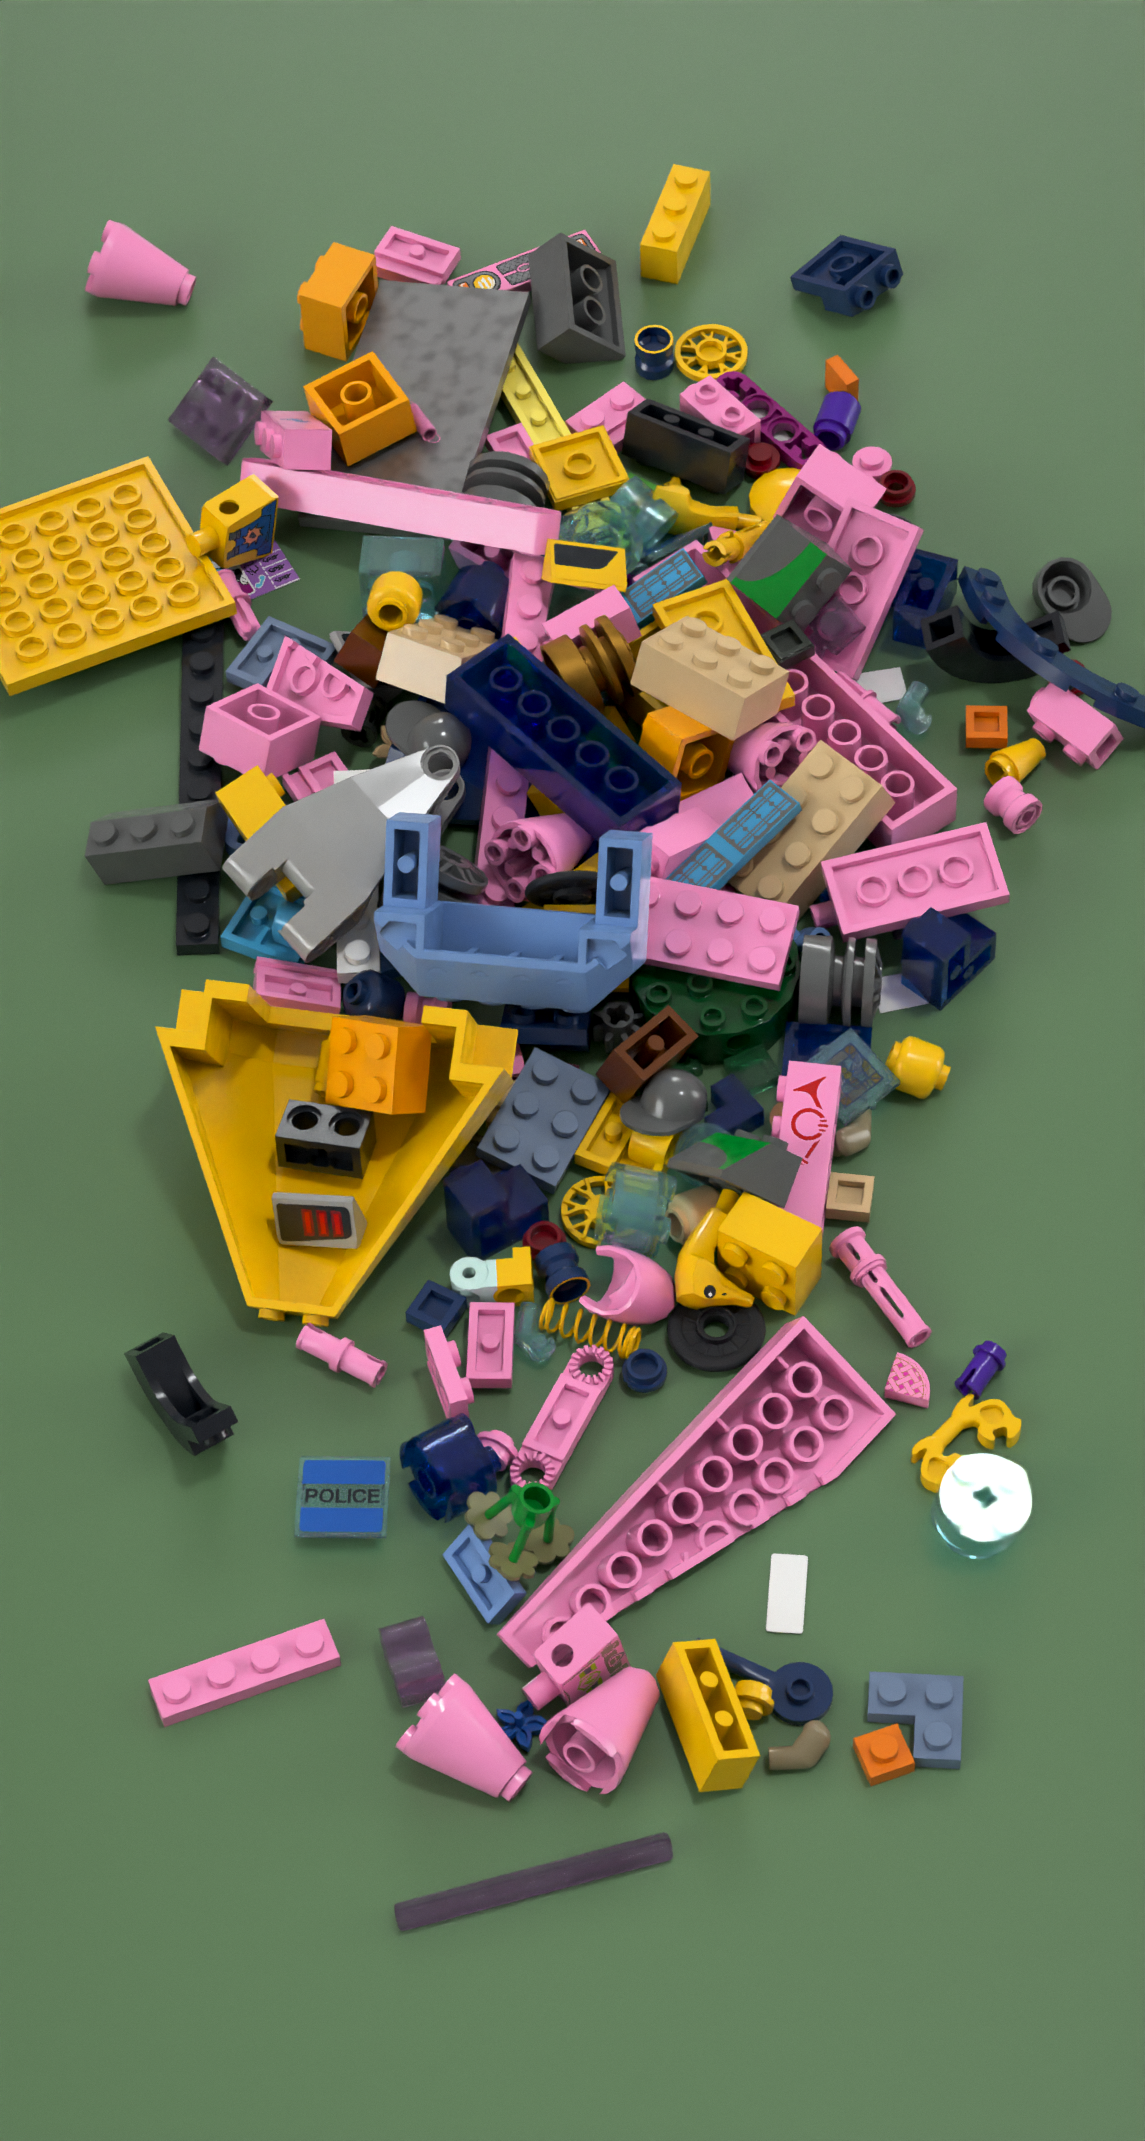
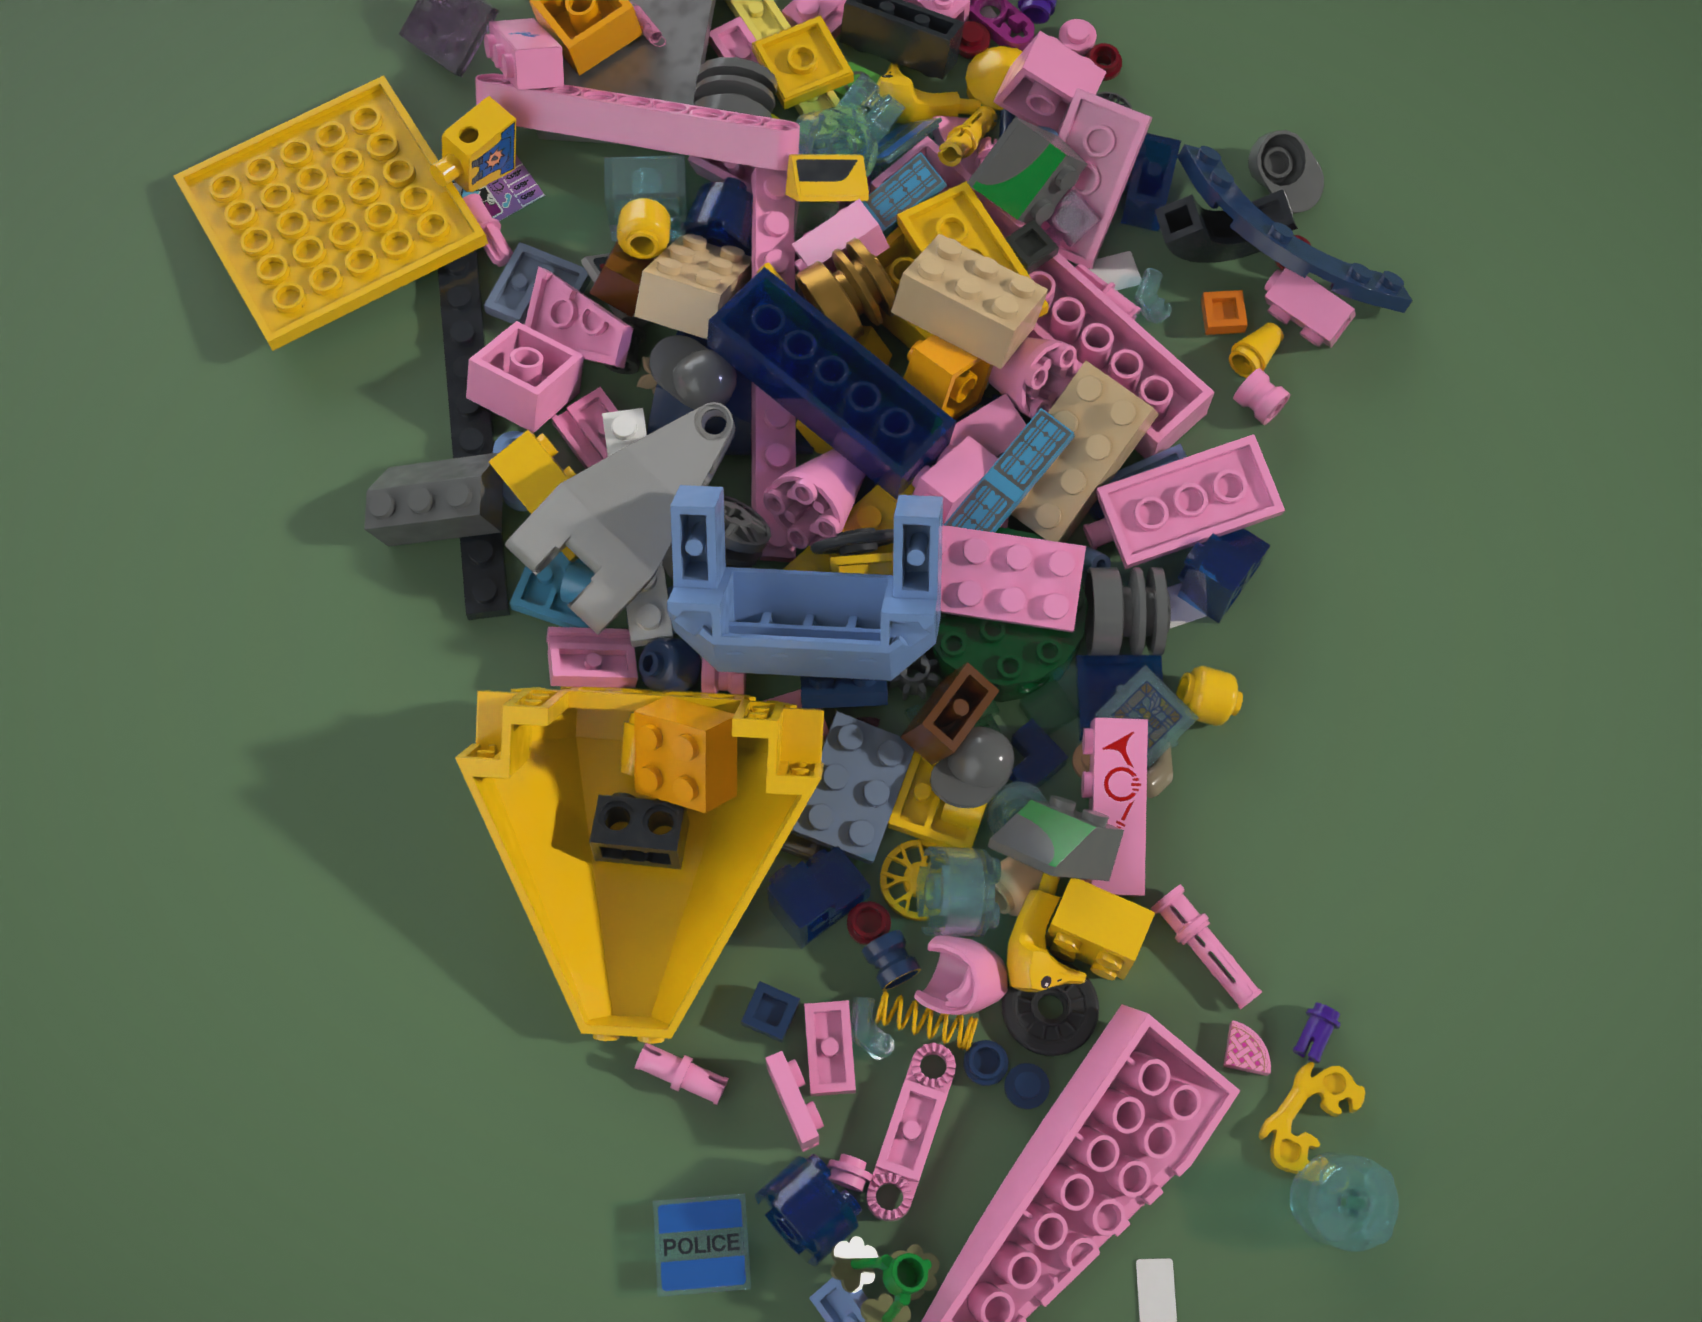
camera: 10 degrees left, 15 degrees up
black arch [124,1332,238,1456] -> none
slope [272,1192,368,1249] -> none
leg [450,1246,535,1308] -> none
tan plate [825,1172,875,1223] -> none
none -> dark blue plate [1004,1063,1050,1110]

